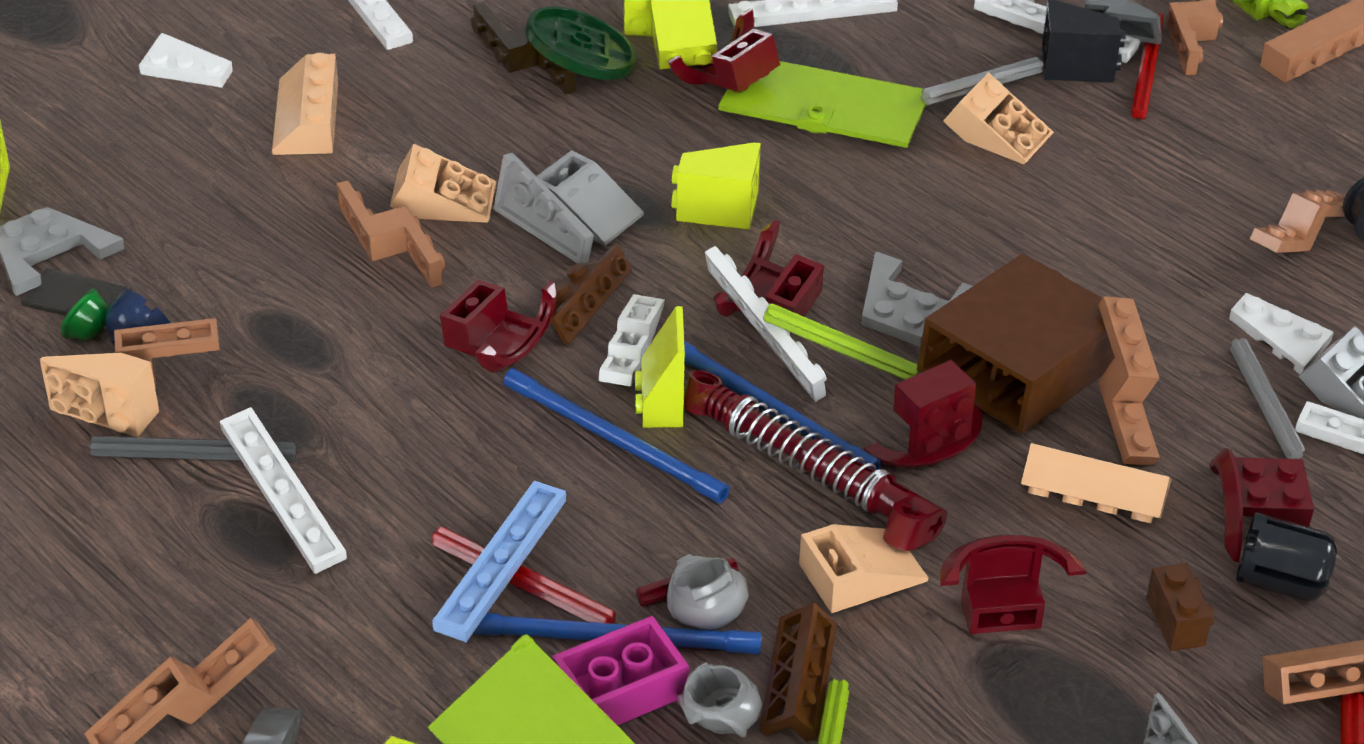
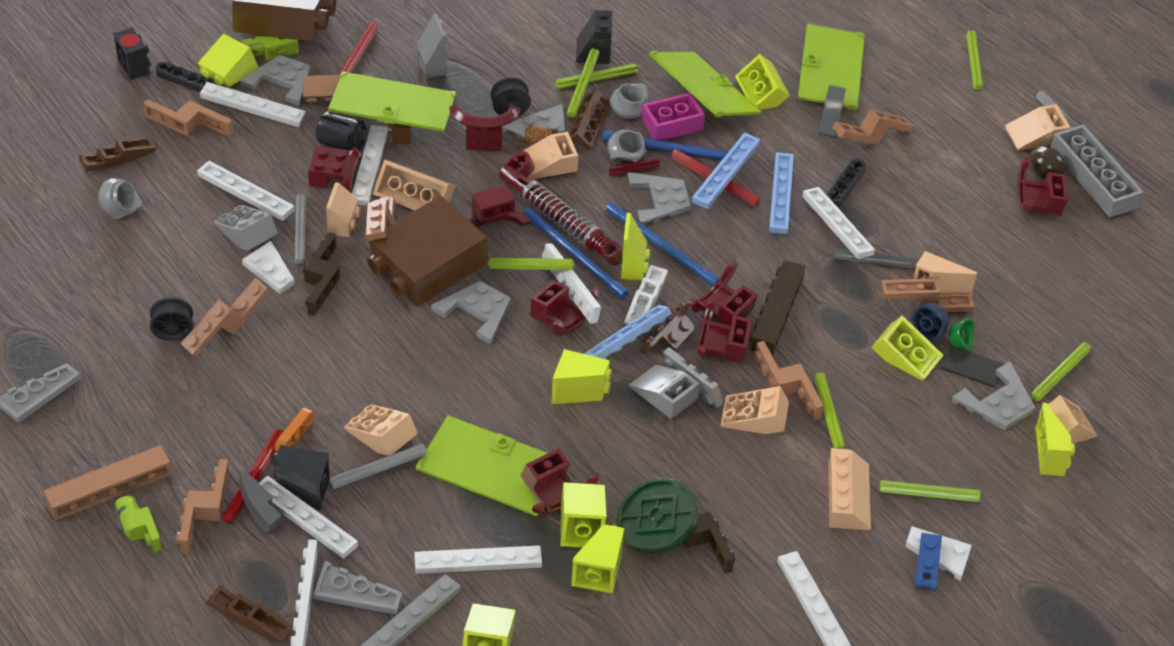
camera: 175 degrees left, 5 degrees up
none -> orange beam [275,408,315,452]
none -> dark brown bracket [302,232,340,316]
none -> light nougat slope [326,182,361,237]
none -> lime door [328,71,456,132]
none -> white plate [352,125,389,206]
none -> black wheel [490,77,531,119]
none -> light grey wing [502,104,565,145]
none -> clear orange leg [524,125,559,144]
none -> light blue plate [584,305,672,359]
none -> light grey wing [627,173,691,226]
none -> dark red piece [697,296,752,363]
none -> dark brown brick [749,260,806,357]
none -> light blue plate [769,152,794,234]
none -> lime axle [814,372,845,449]
none -> black beam [827,159,866,208]
none -> neon yellow slope [871,316,943,381]
none -> lime axle [879,480,981,502]
none -> blue plate [915,533,942,591]

